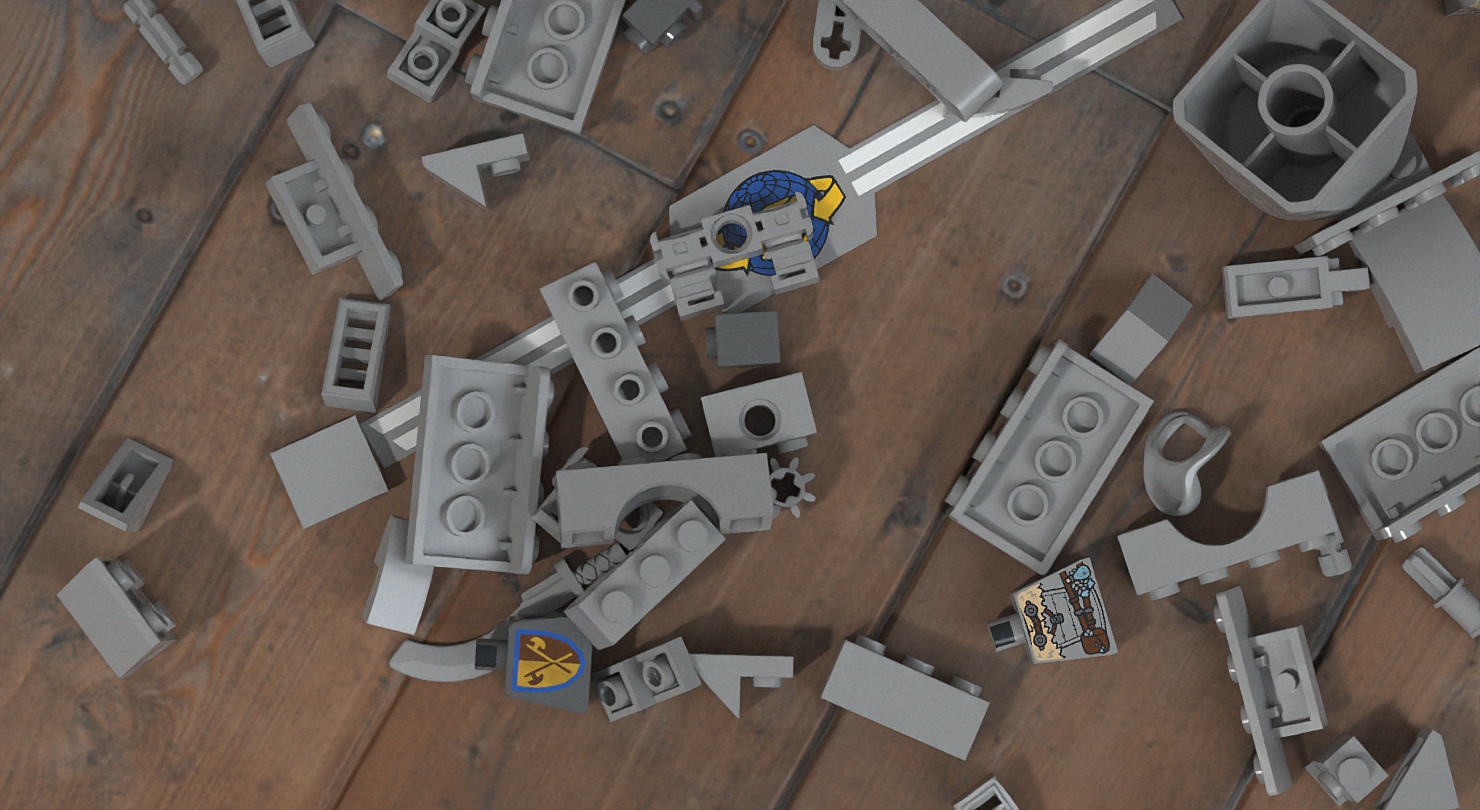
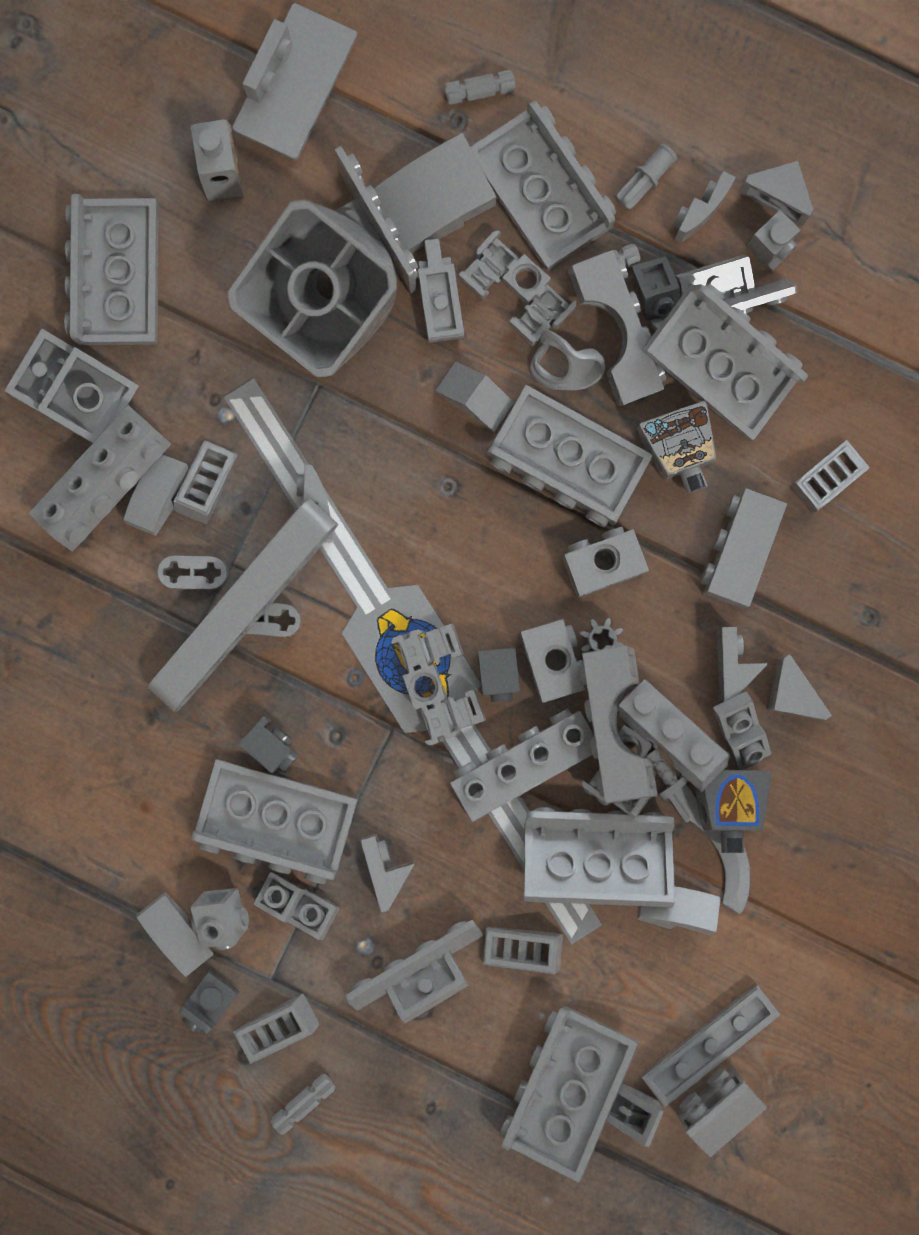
camera: 90 degrees left, 0 degrees up
light grey piece [270,415,390,529] -> none
none -> light grey piece [459,230,577,347]
none -> light grey bracket [500,1006,640,1183]
none -> light grey brick [562,527,649,598]
none -> dark grey bracket [632,256,680,320]
none -> light grey tile [641,983,780,1107]
none -> light grey bracket [642,283,808,441]
none -> light grey slope [673,171,736,243]
none -> light grey slope [767,654,832,720]

